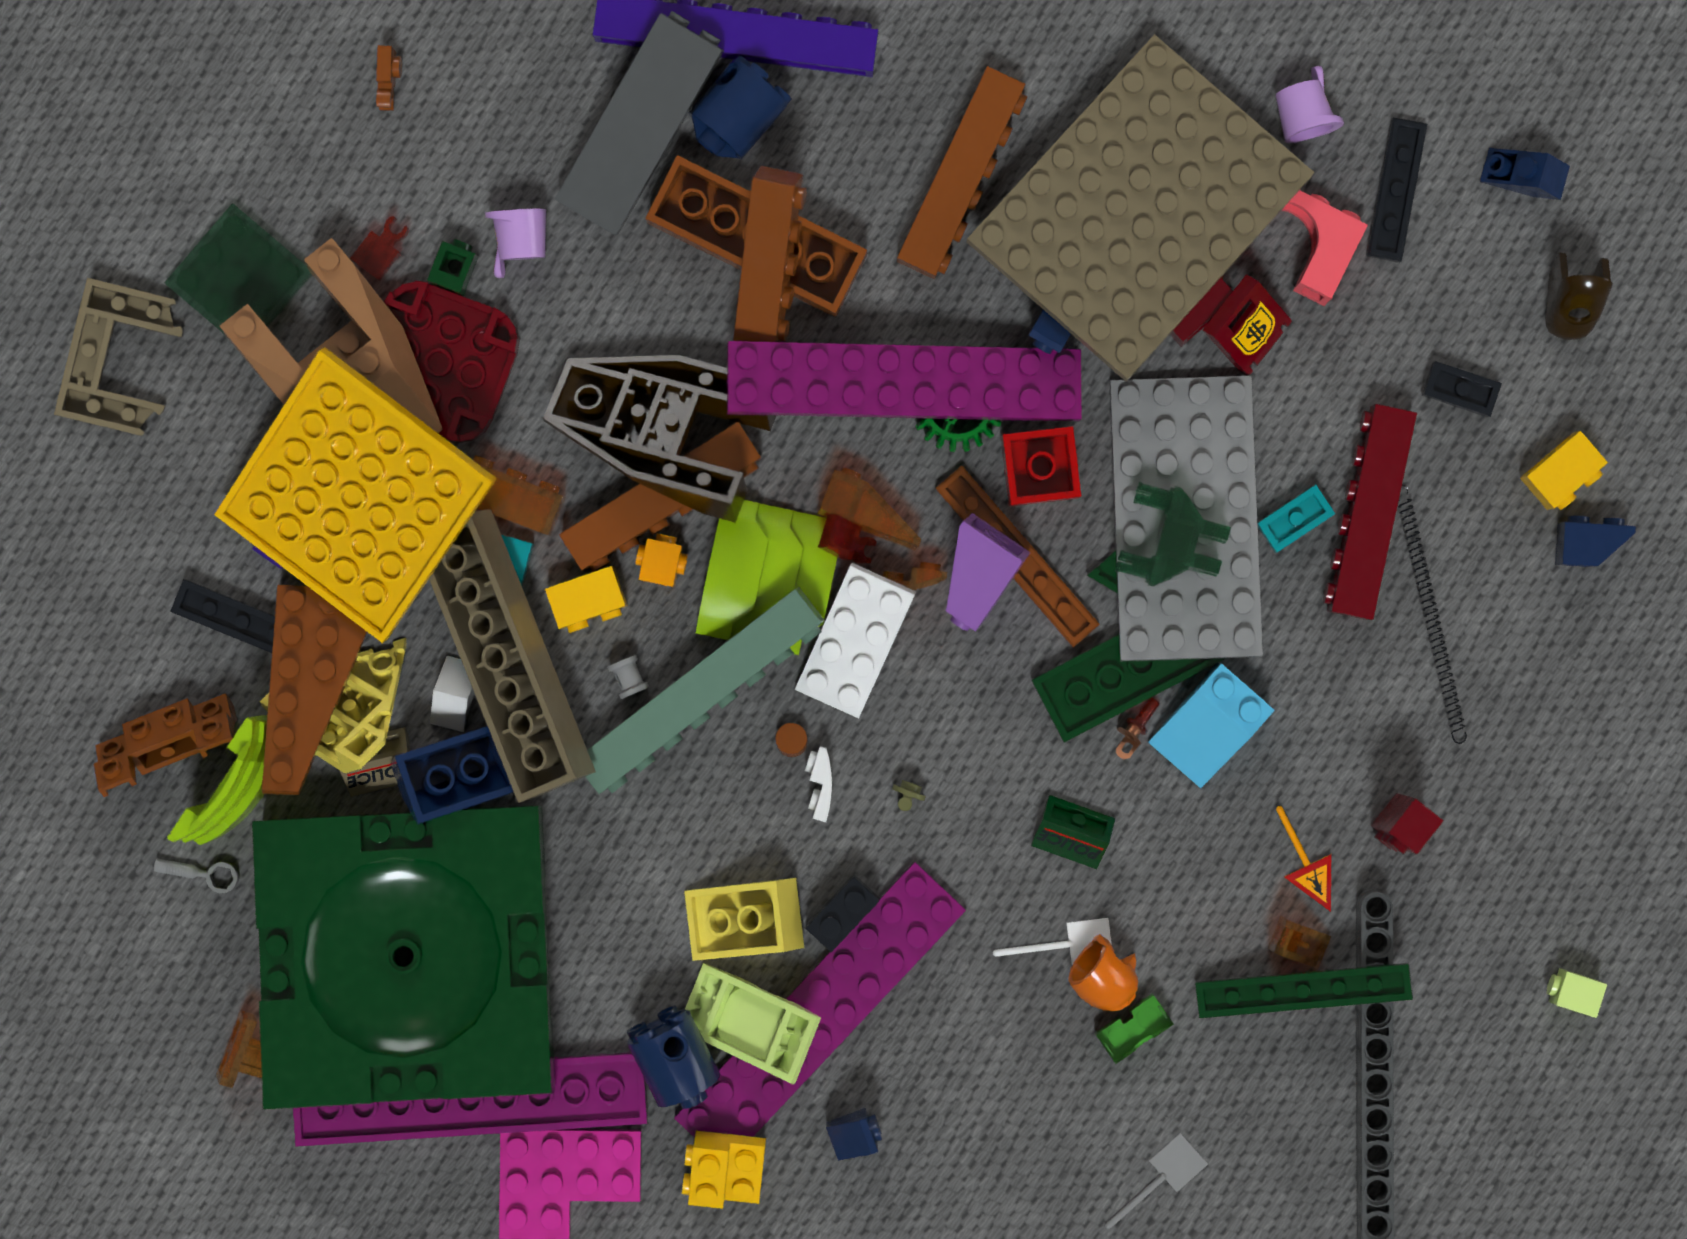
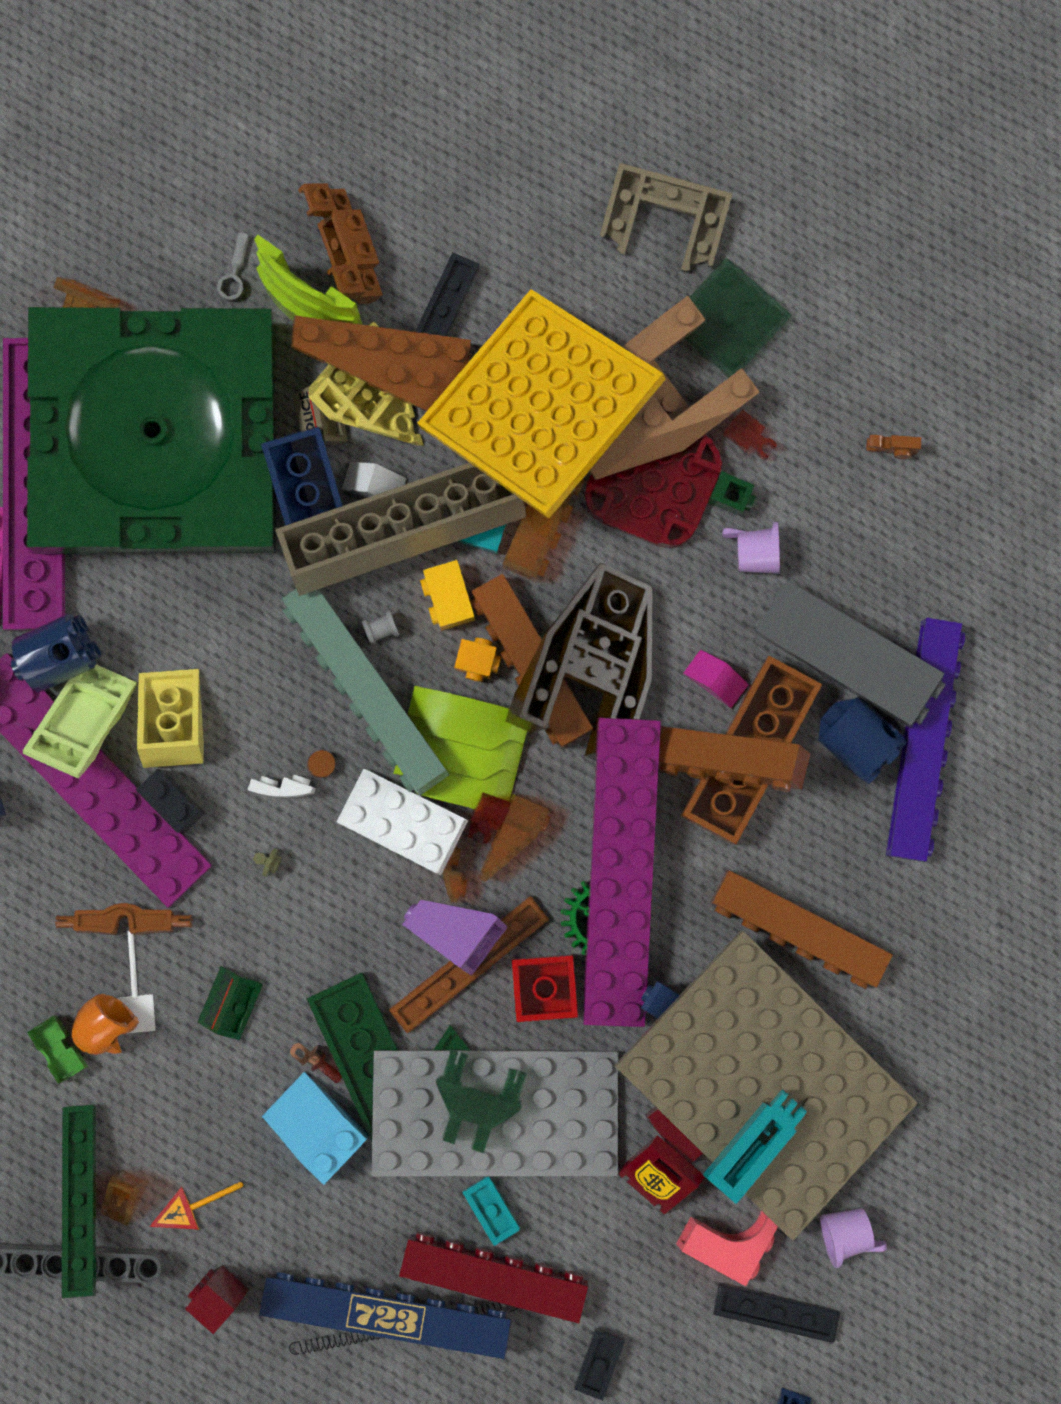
camera: 100 degrees right, 5 degrees down
none -> dark orange piece [55,903,193,935]
none -> dark blue brick [259,1272,512,1359]
none -> dark pink slope [683,650,749,709]
none -> teal hinge [703,1090,807,1204]

